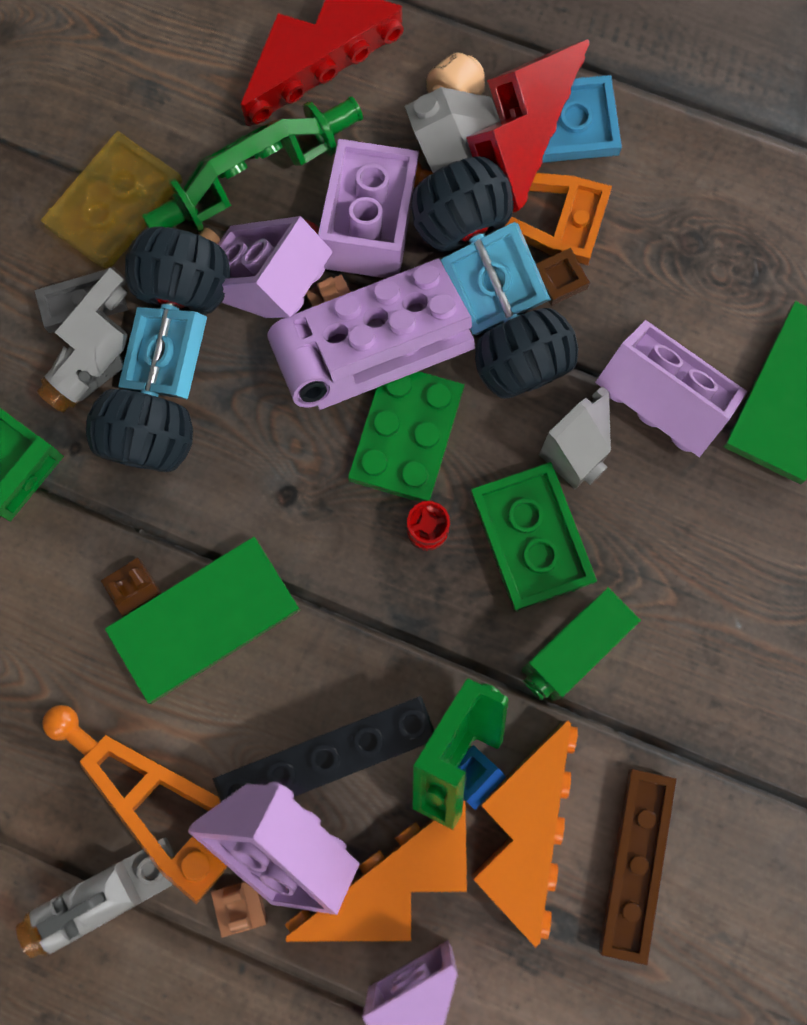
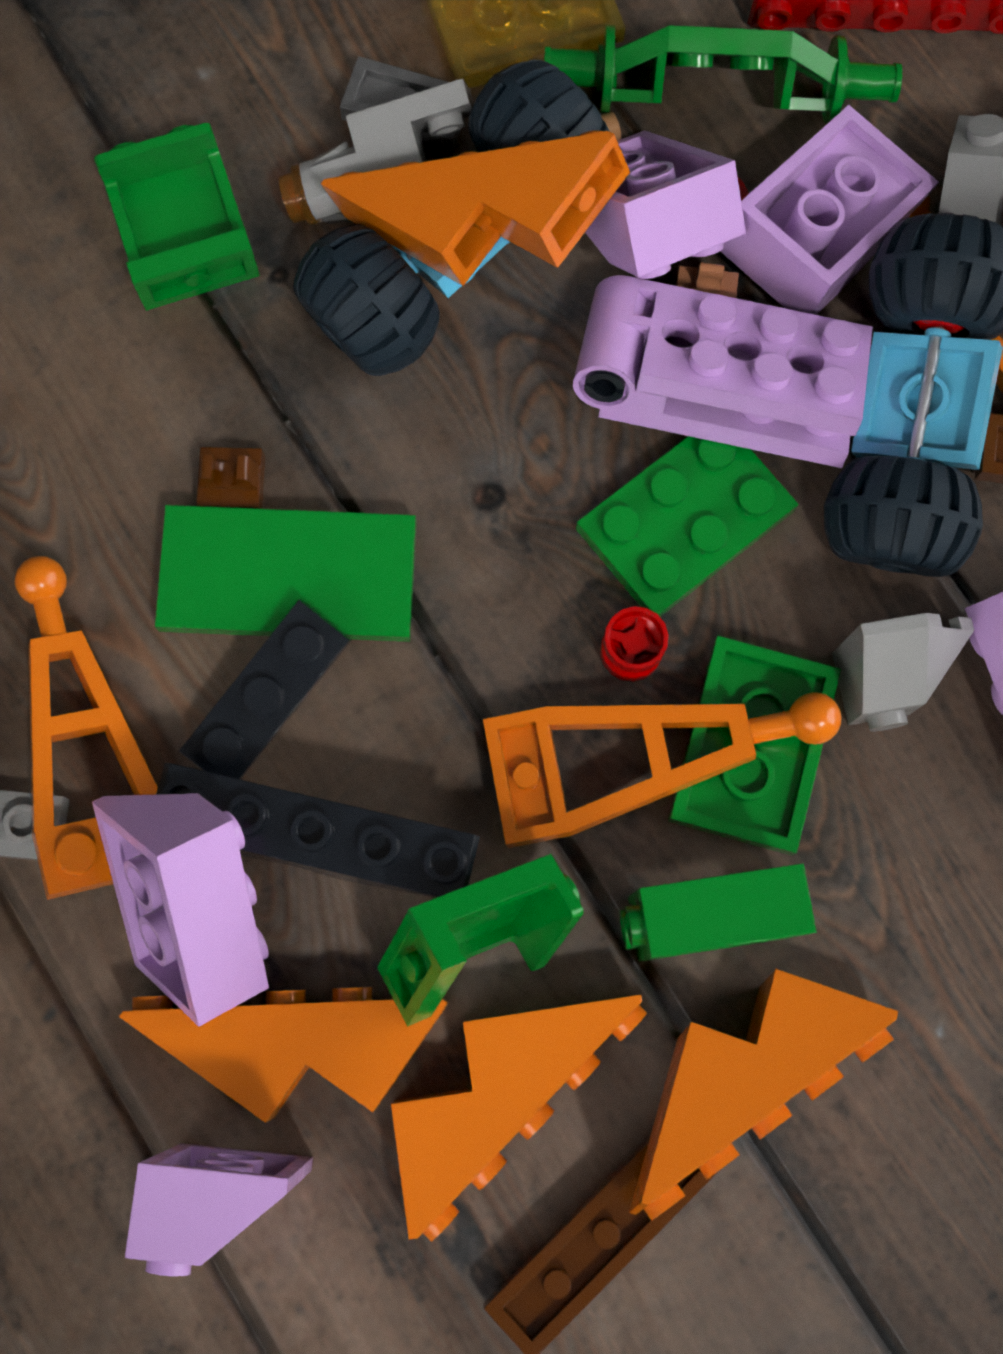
camera: 30 degrees right, 0 degrees up
nougat tile [211,881,268,938] -> none
blue plate [458,745,506,810] -> none
none -> black plate [179,600,352,780]
none -> orange slope [321,130,630,286]
none -> orange plate [483,692,842,848]
none -> orange slope [629,969,898,1221]

